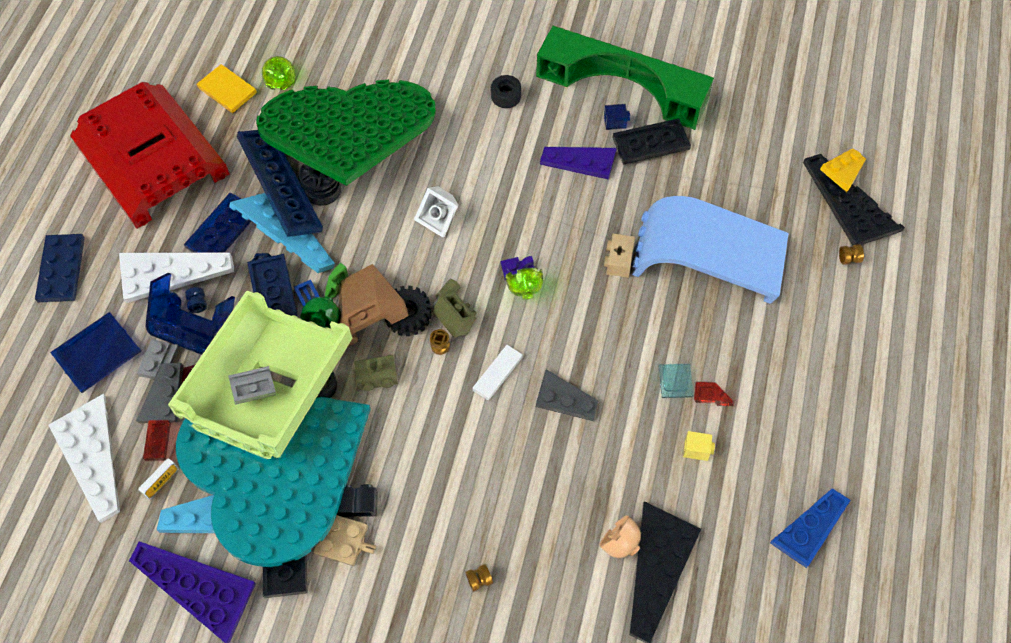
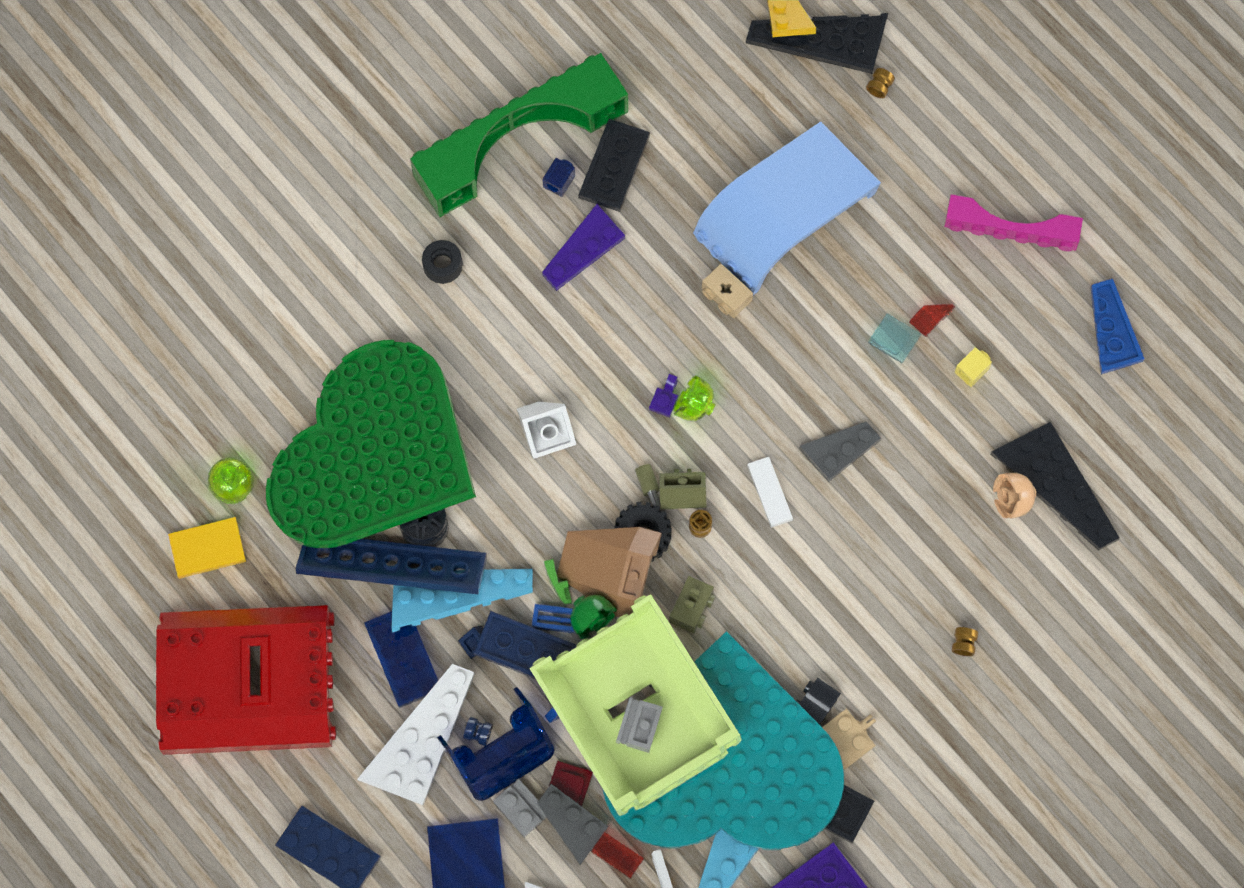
camera: 55 degrees left, 10 degrees up
none -> dark pink arch [944,194,1083,252]

